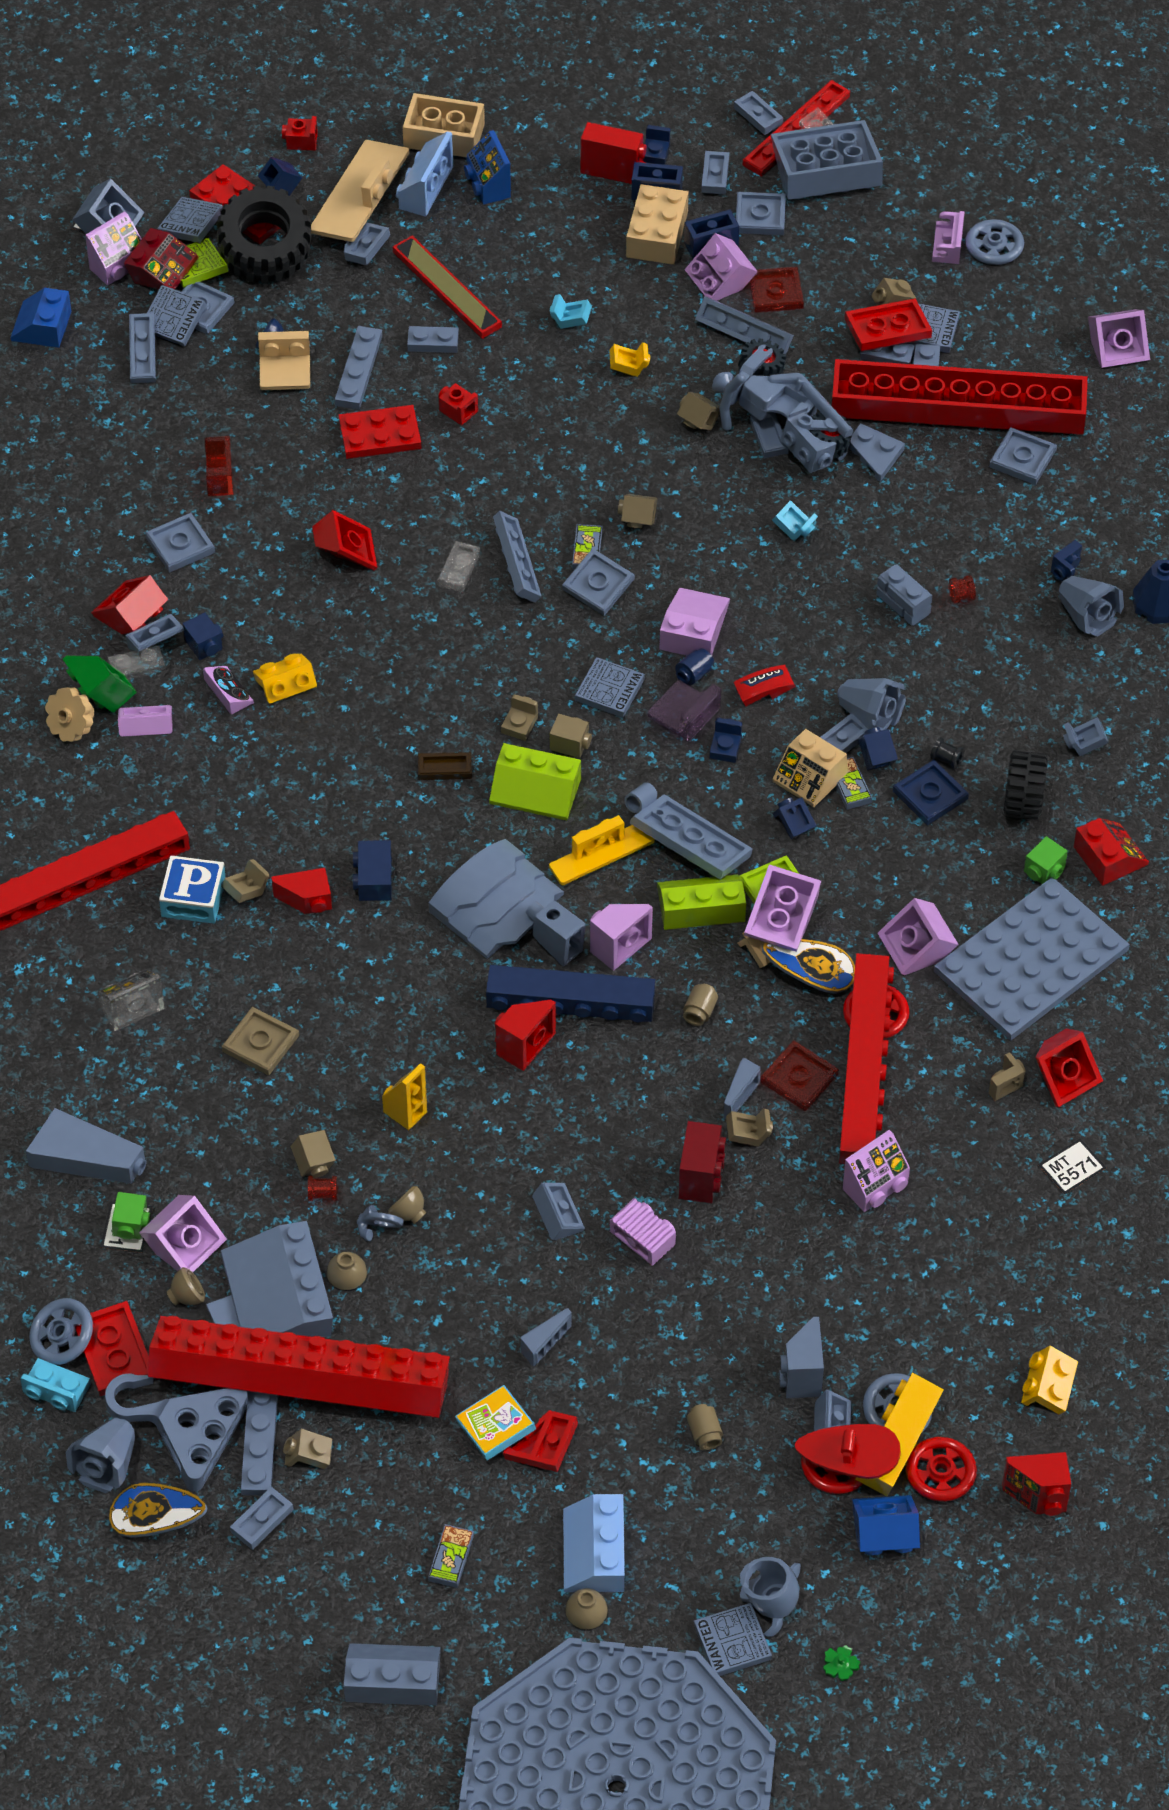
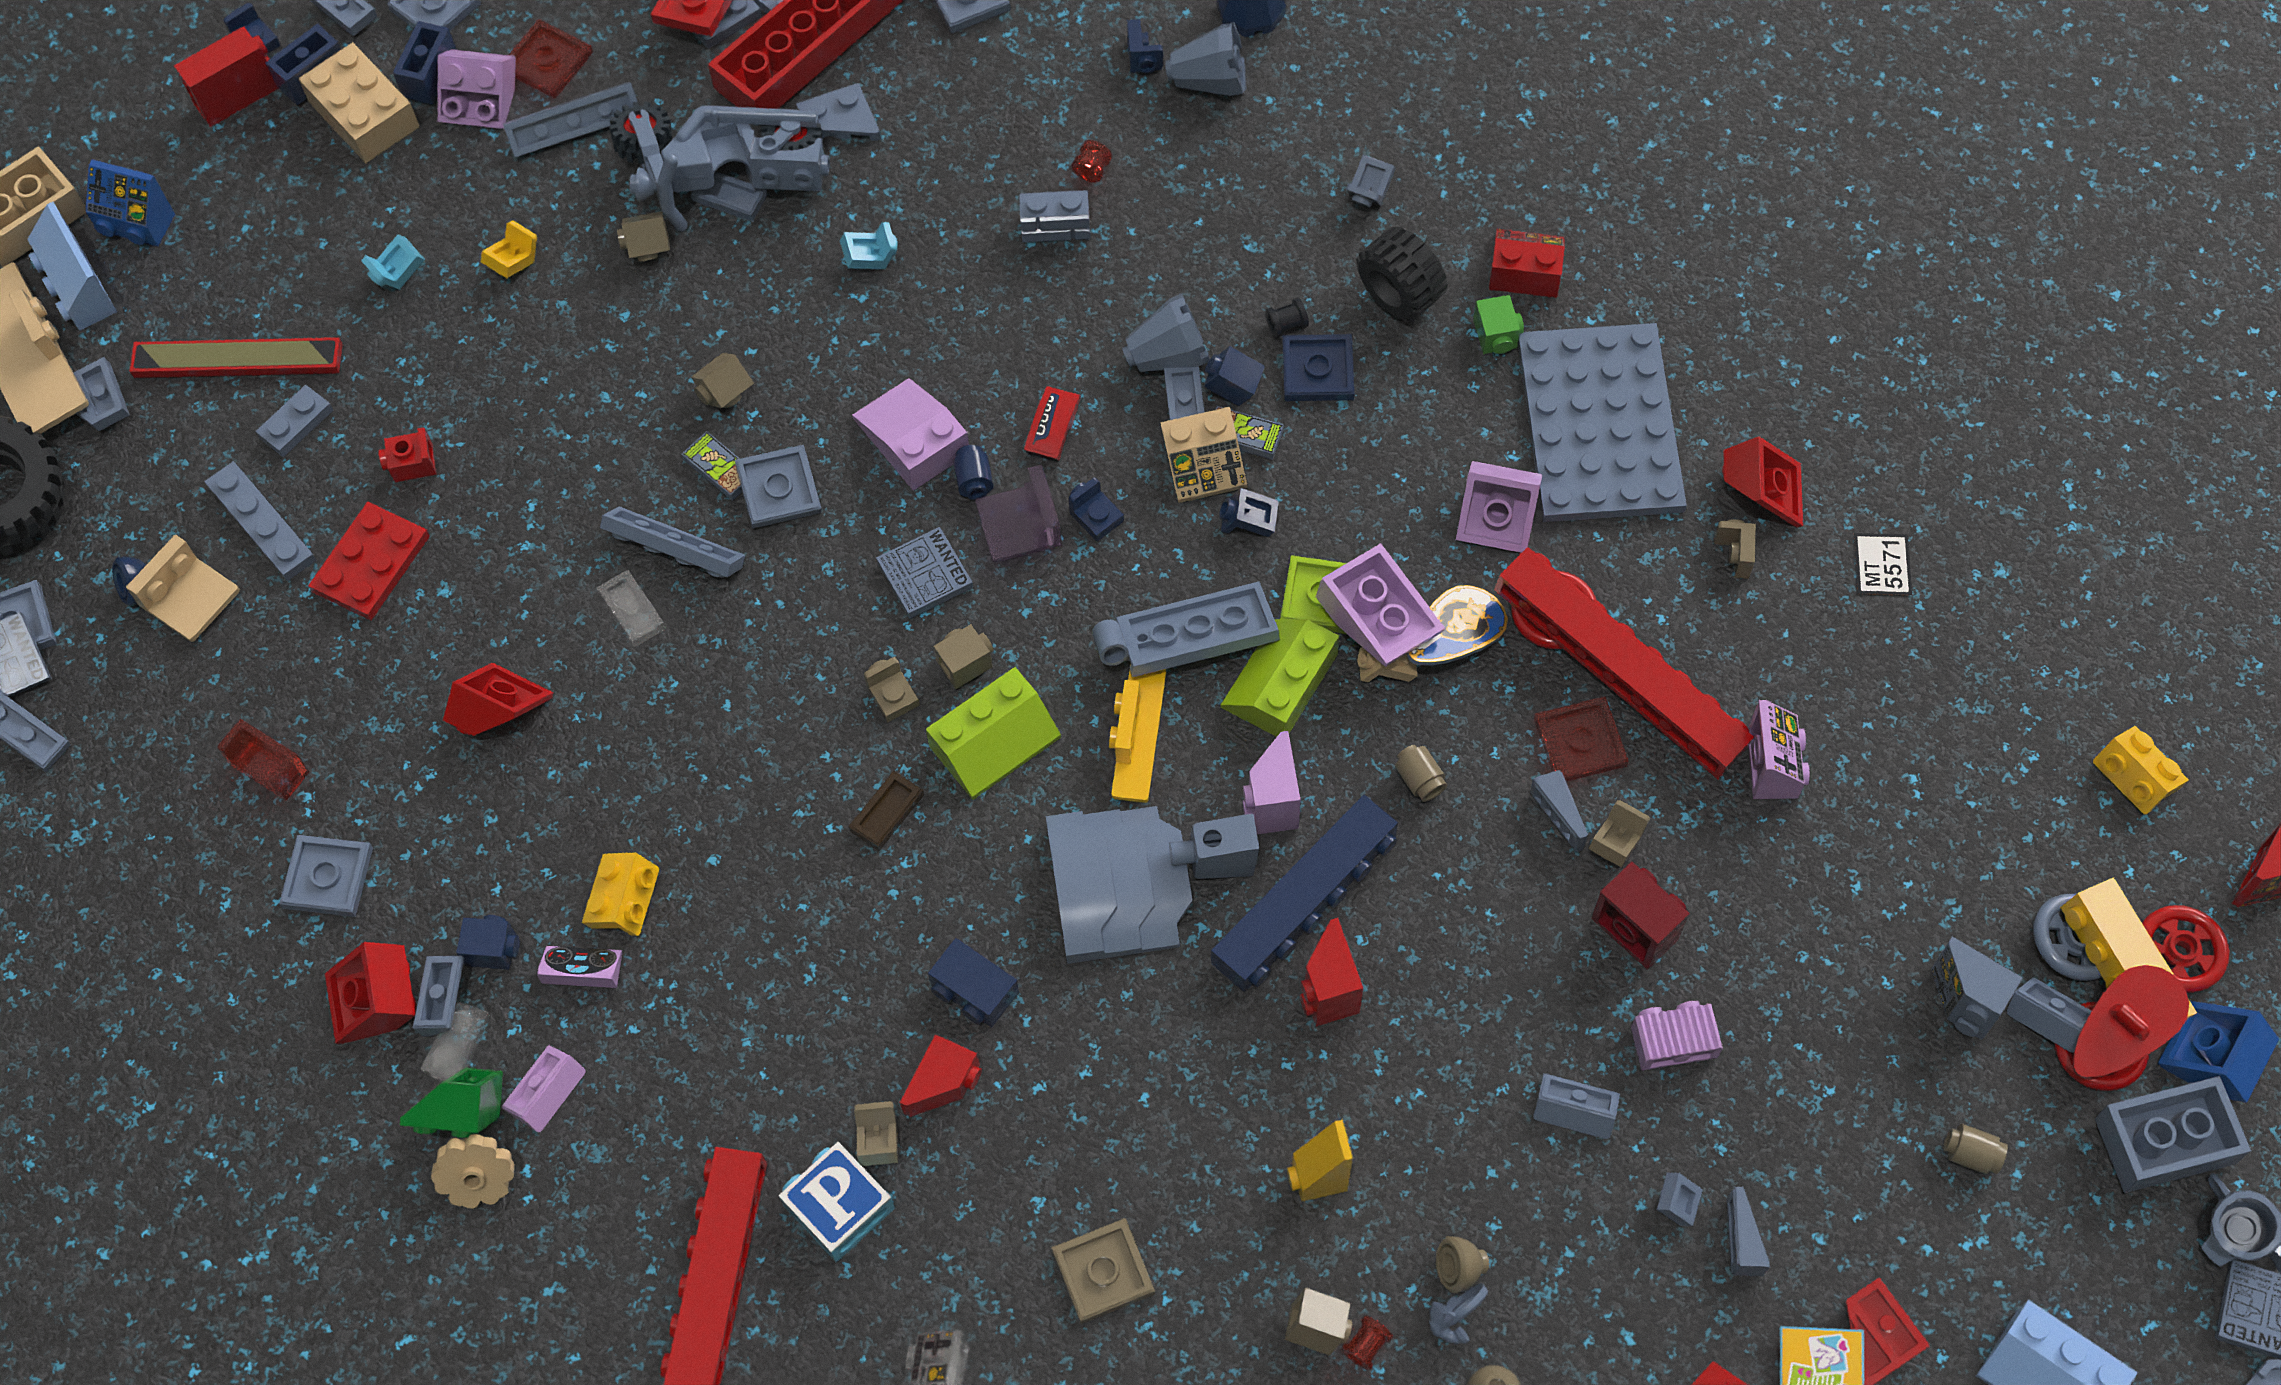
camera: 50 degrees left, 10 degrees up
none -> sand blue plate [1657,1173,1703,1226]
none -> sand blue brick [2095,1076,2251,1193]

